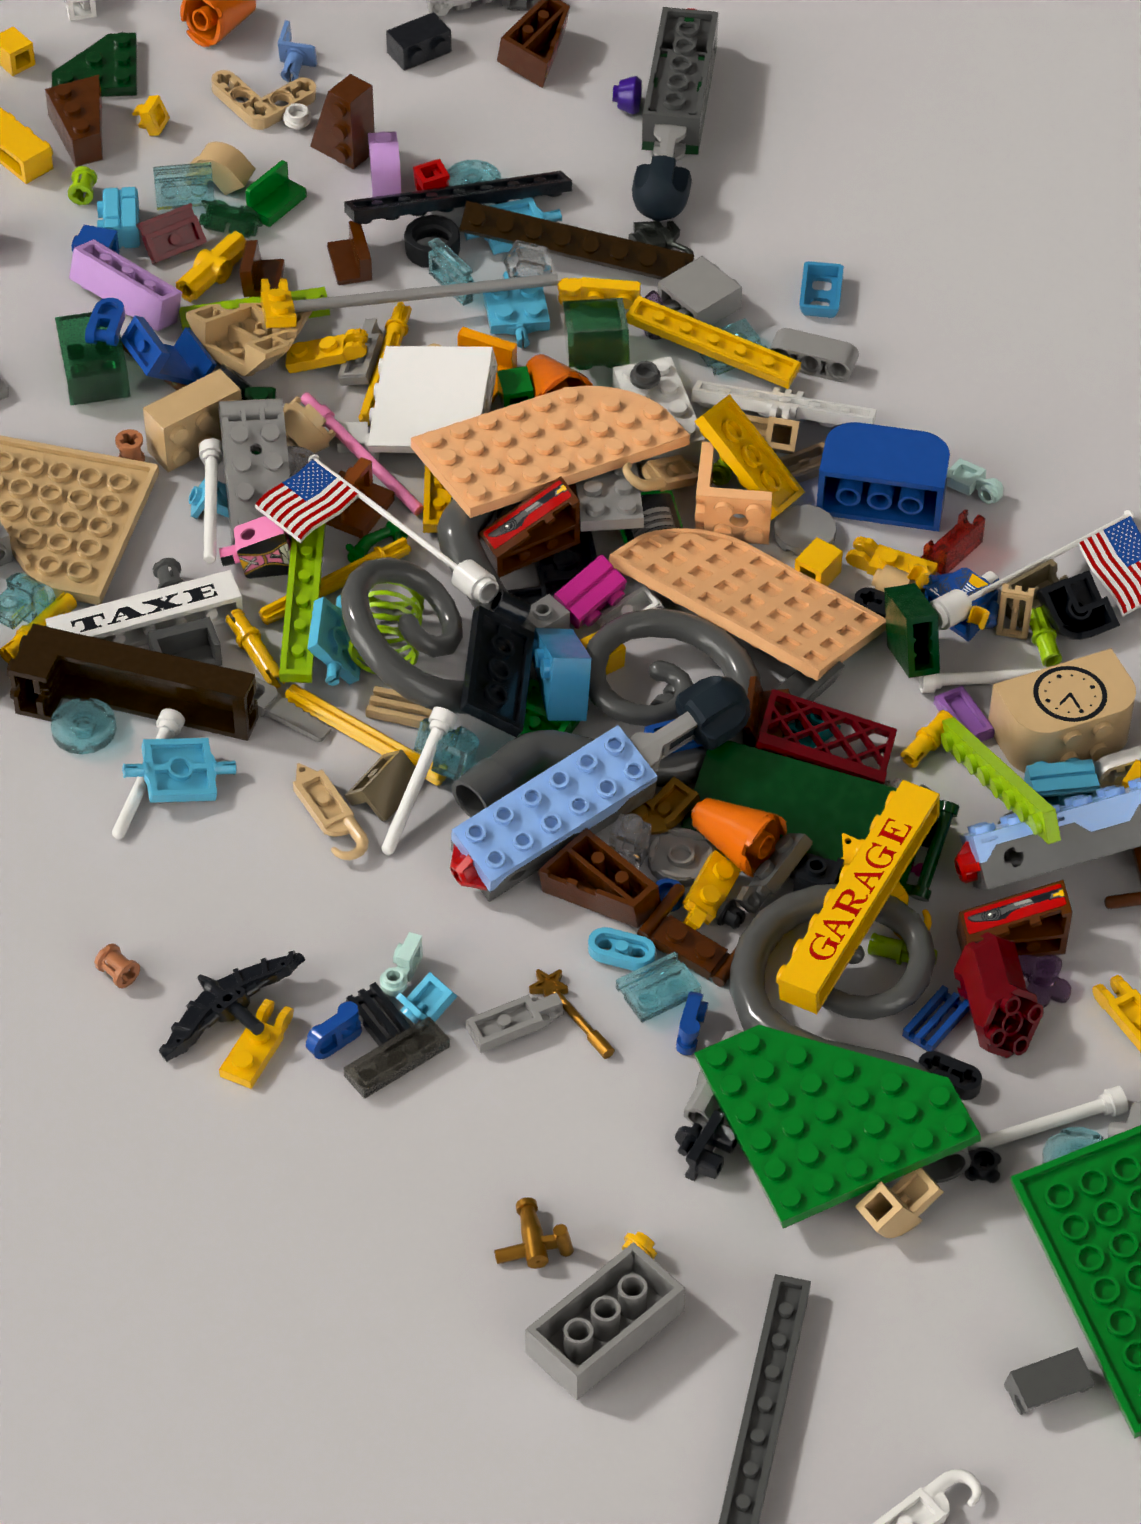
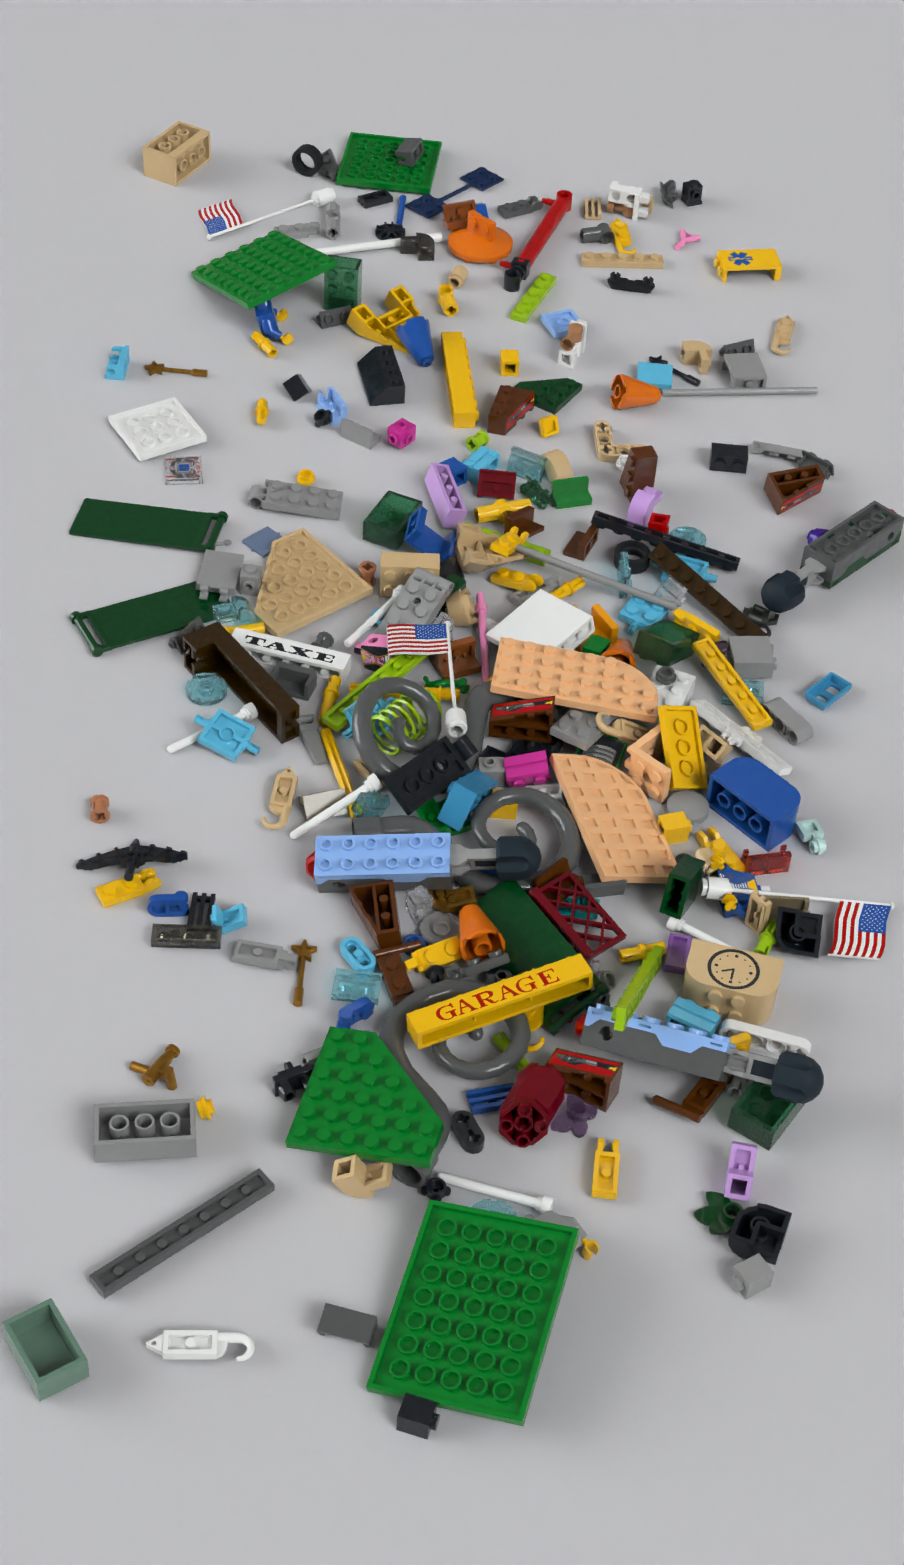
camera: 35 degrees right, 5 degrees down
blue plate [85,298,125,346] -> none
medium blue bracket [277,20,317,82] -> none
light aqua plate [380,932,423,996] -> none

